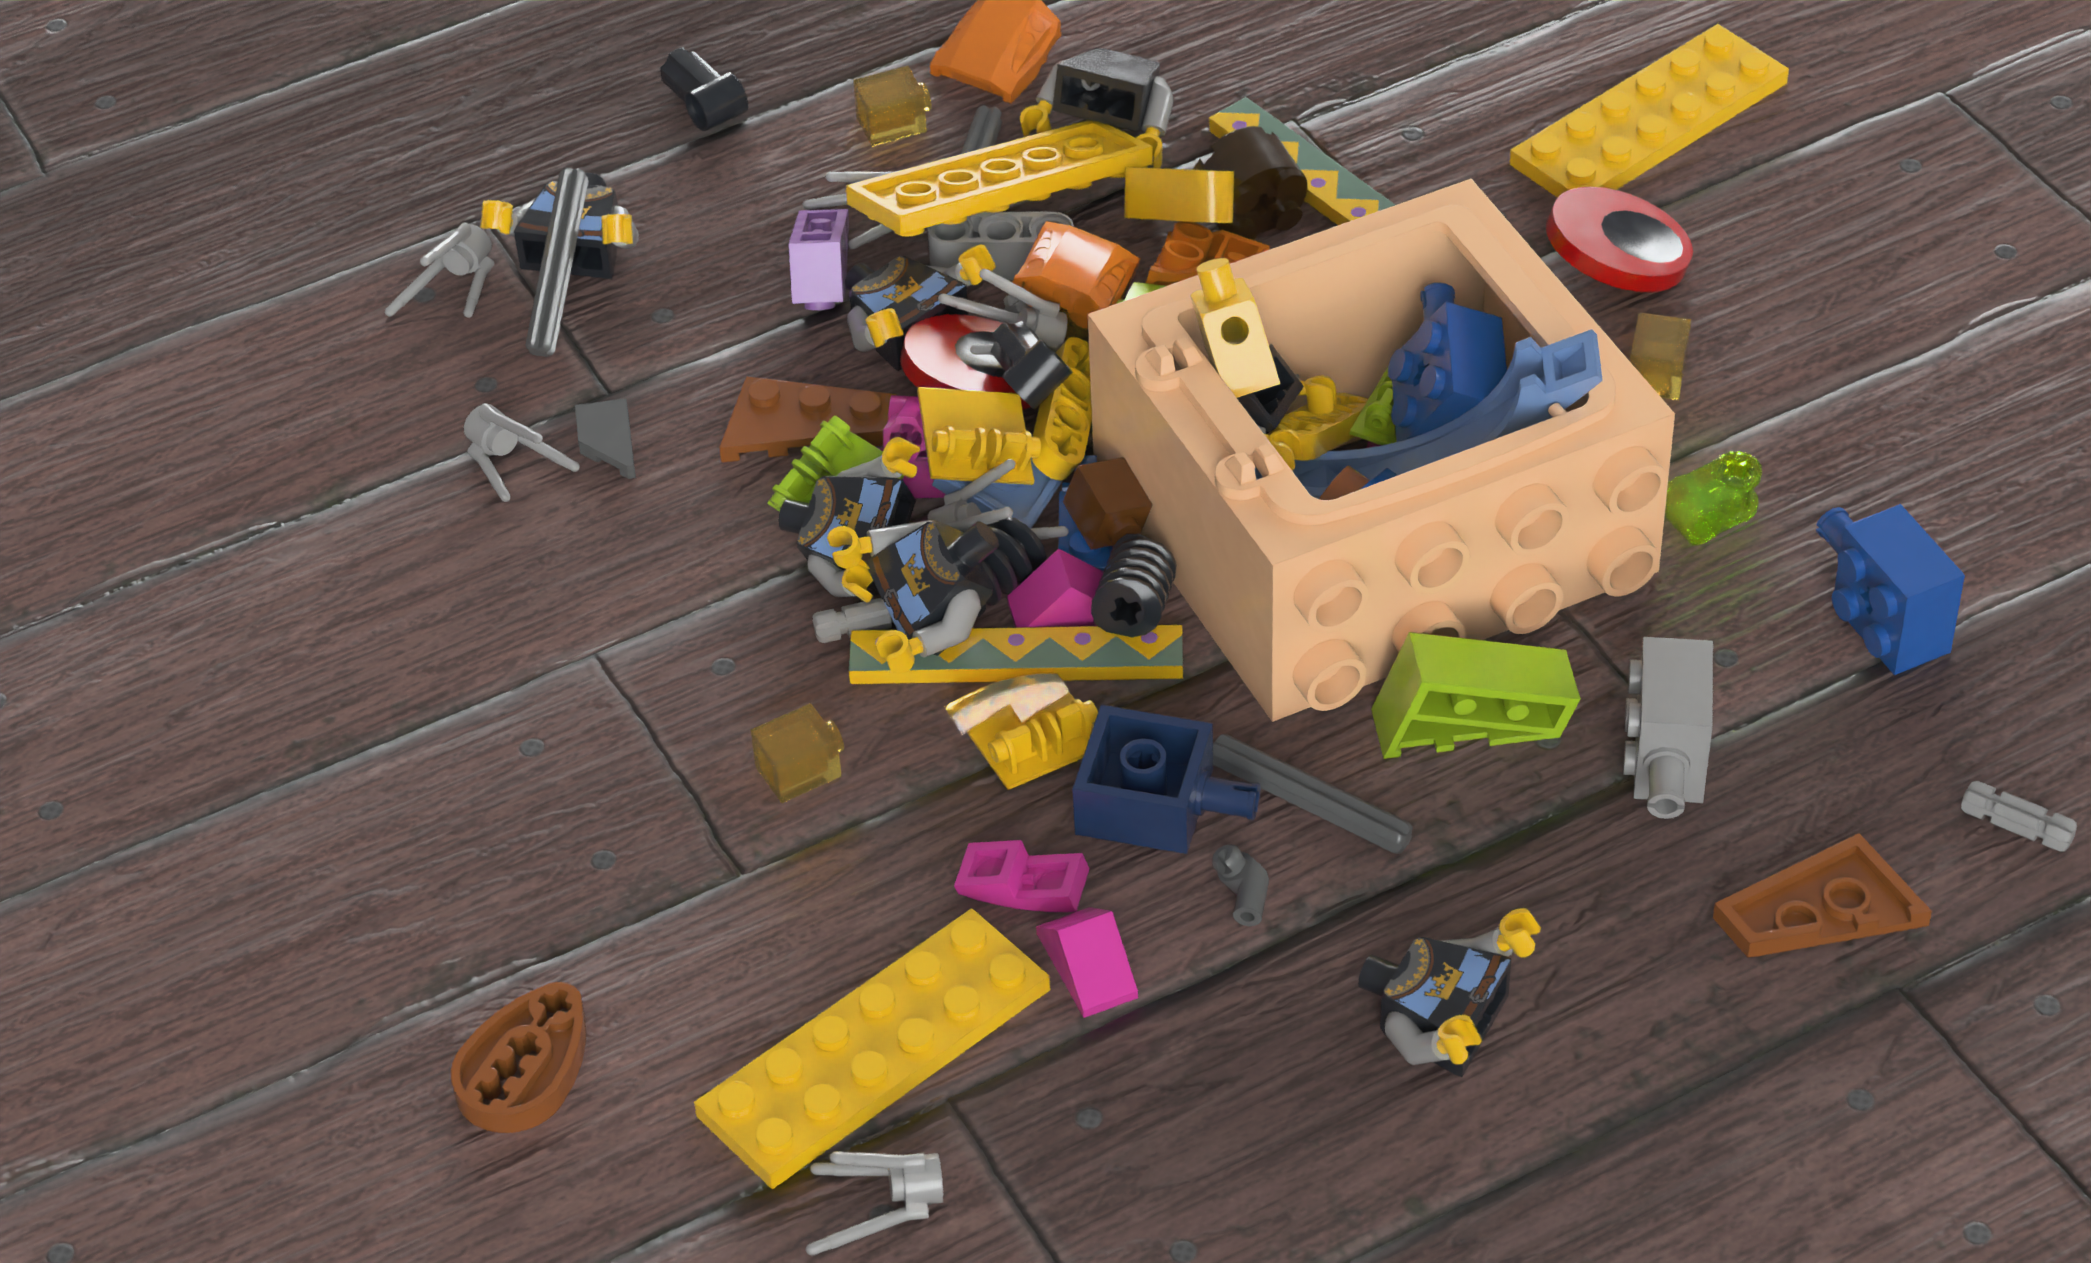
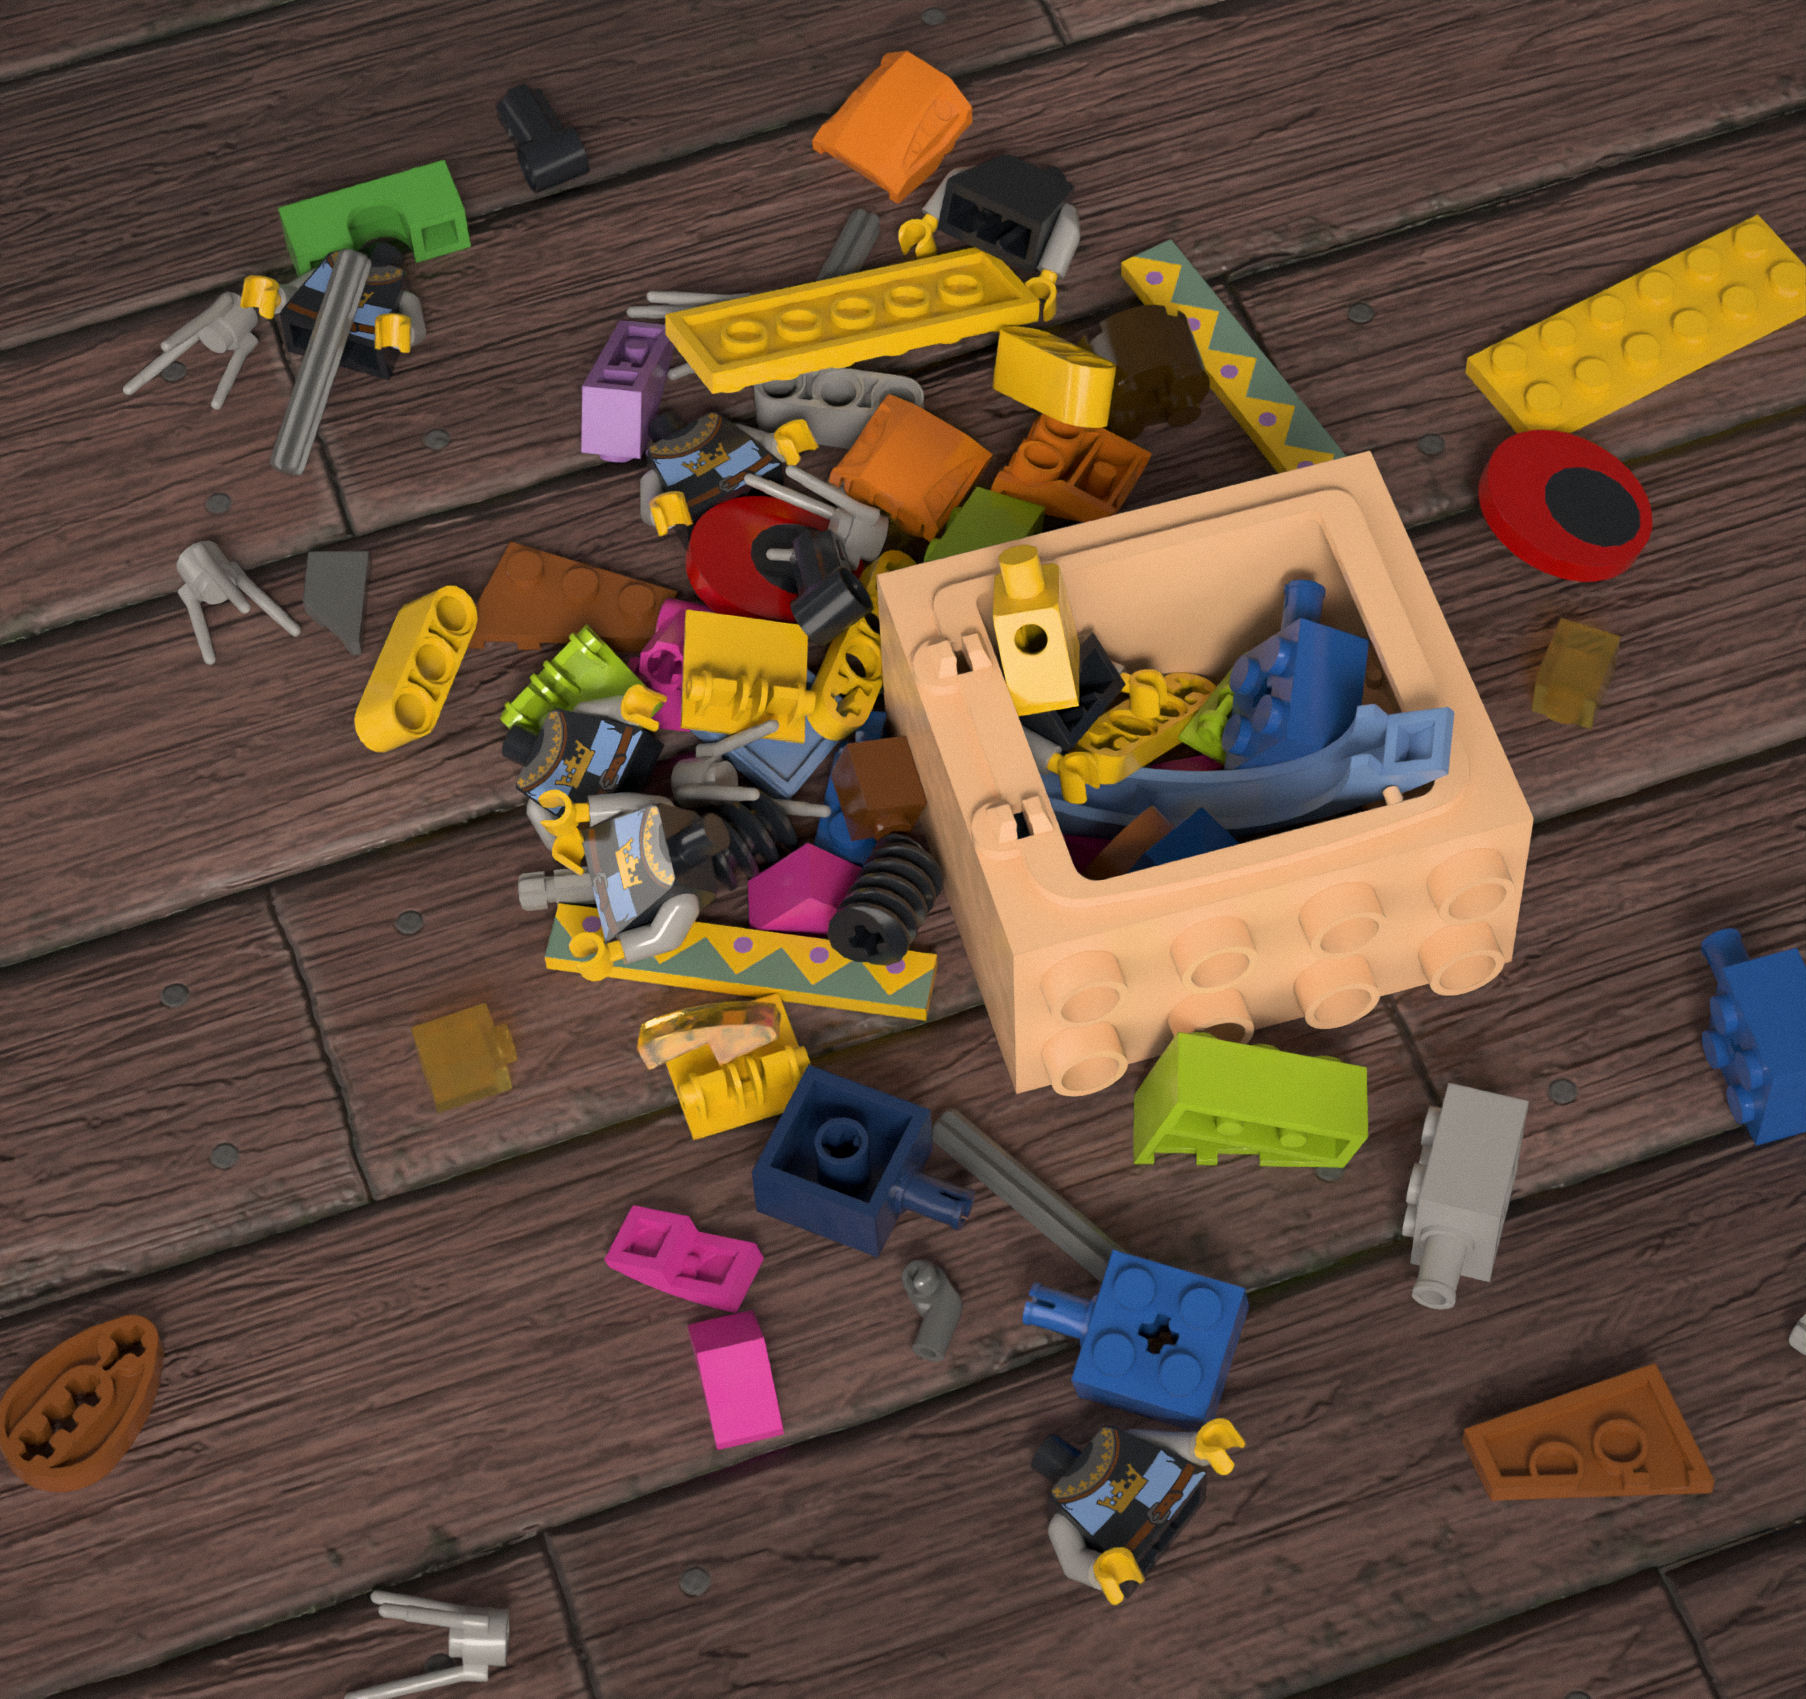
camera: 10 degrees right, 10 degrees up
yellow plate [694,908,1050,1190] -> none
clear yellow brick [853,65,931,146] -> none
clear neon green piece [1664,452,1762,546] -> none
none -> bright green arch [278,160,471,277]
none -> yellow beam [354,585,478,752]
none -> blue brick [1022,1250,1249,1432]

